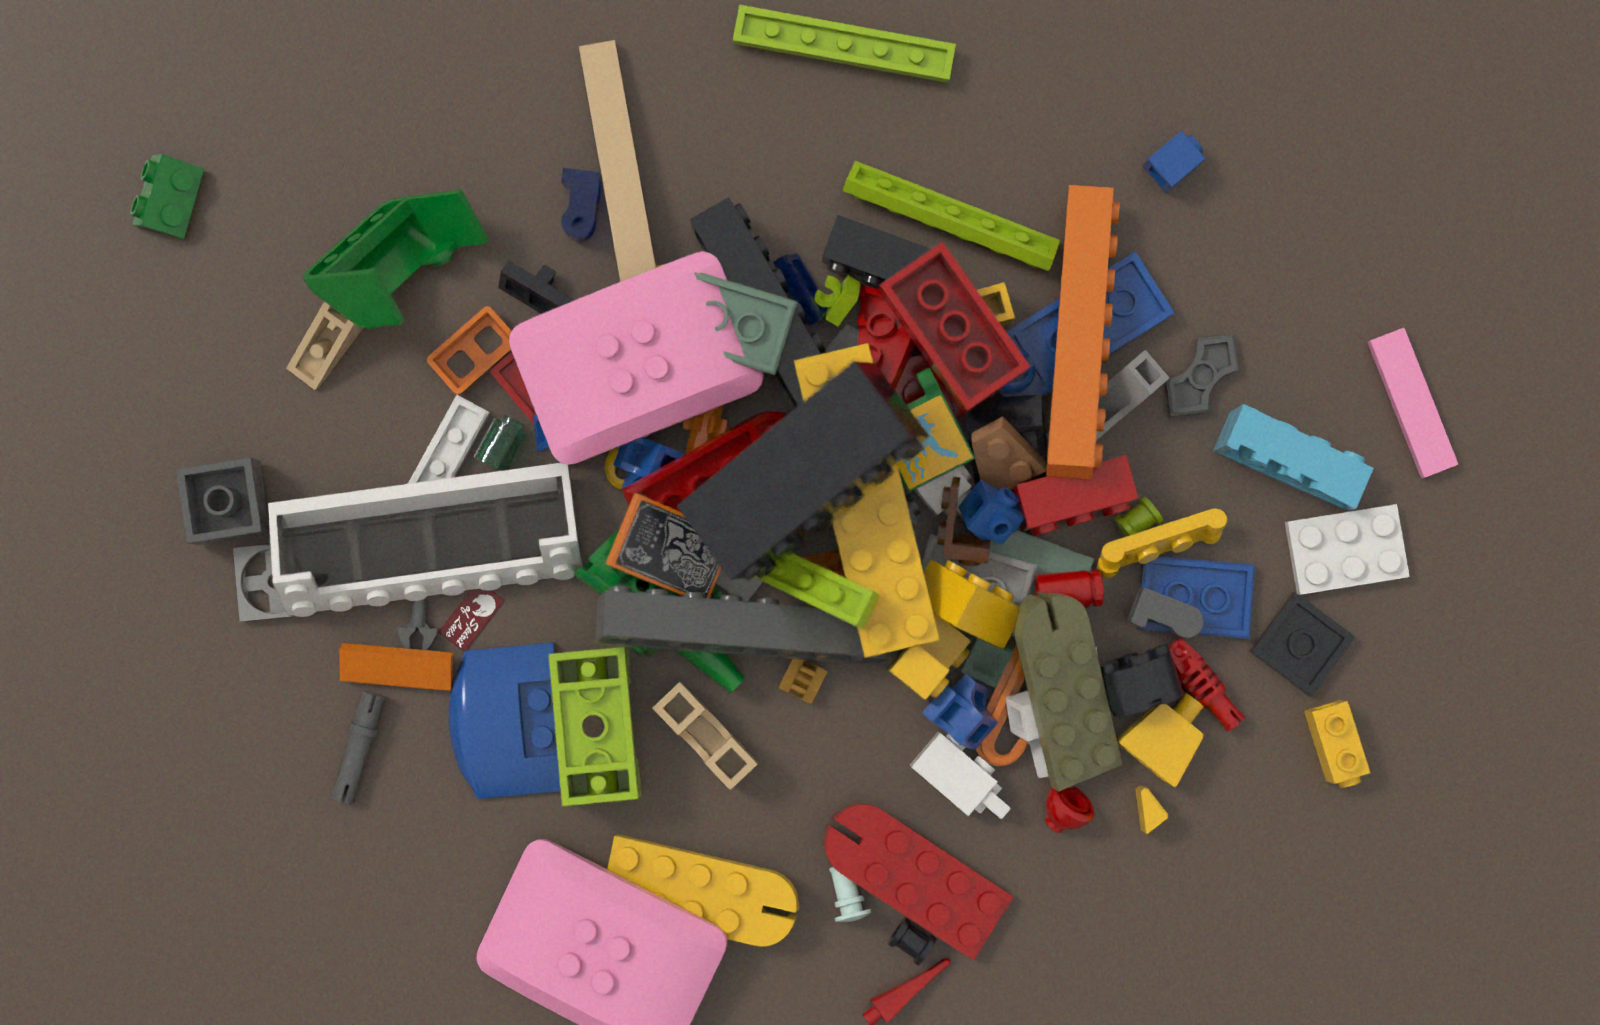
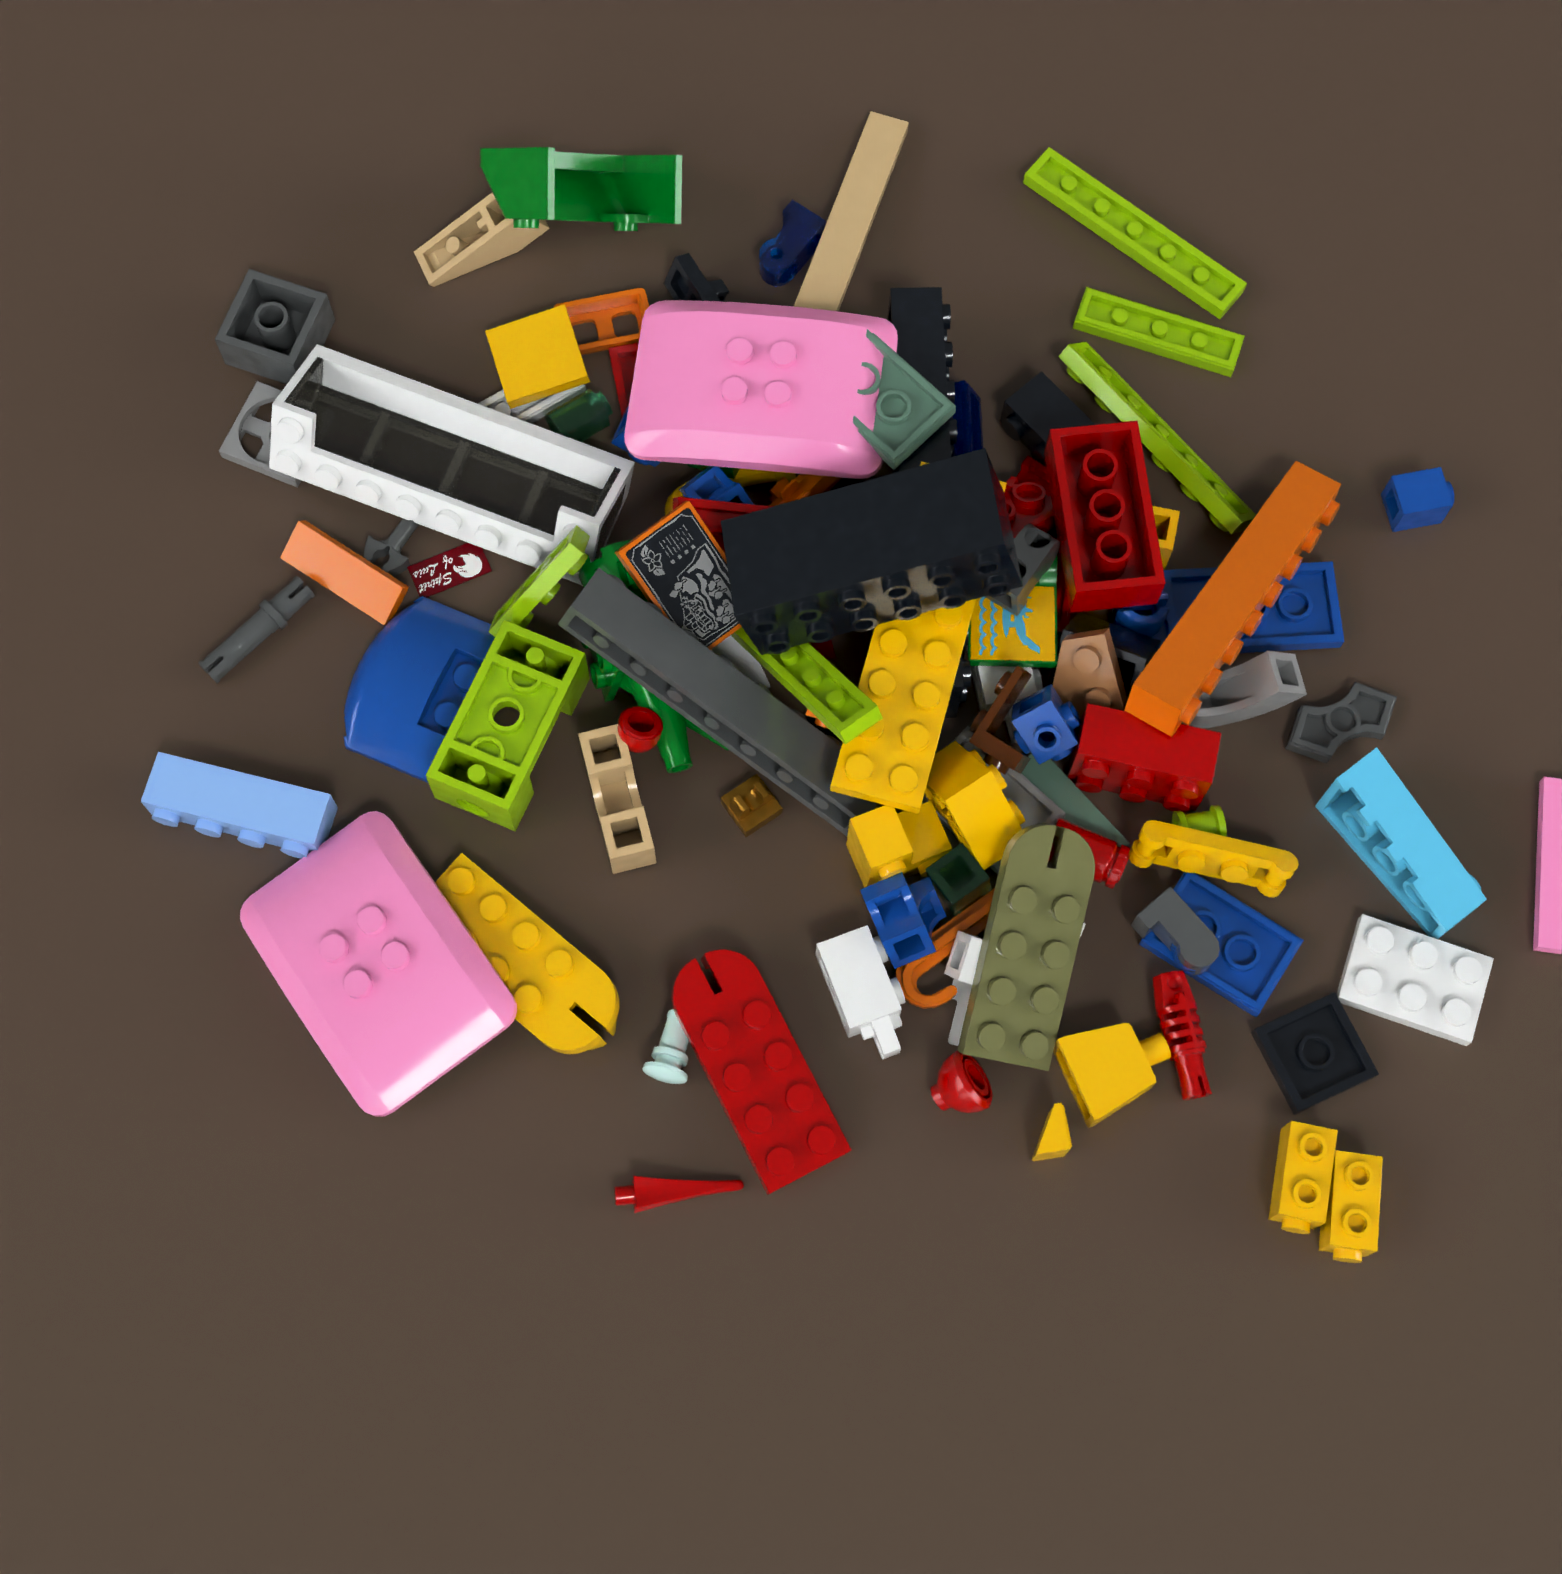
camera: 30 degrees right, 15 degrees down
green bracket [130,154,204,239] -> none
lime tile [814,275,861,327] -> none
black bush [887,917,937,966] -> none
black brick [1100,644,1184,717] -> none
none -> light blue brick [141,752,338,859]
none -> yellow tile [485,304,590,409]
none -> lime plate [488,525,590,637]
none -> red piece [617,706,663,753]
none -> dark grey leg [985,524,1061,616]
none -> lime tile [1072,287,1245,378]
none -> yellow brick [1319,1150,1383,1263]

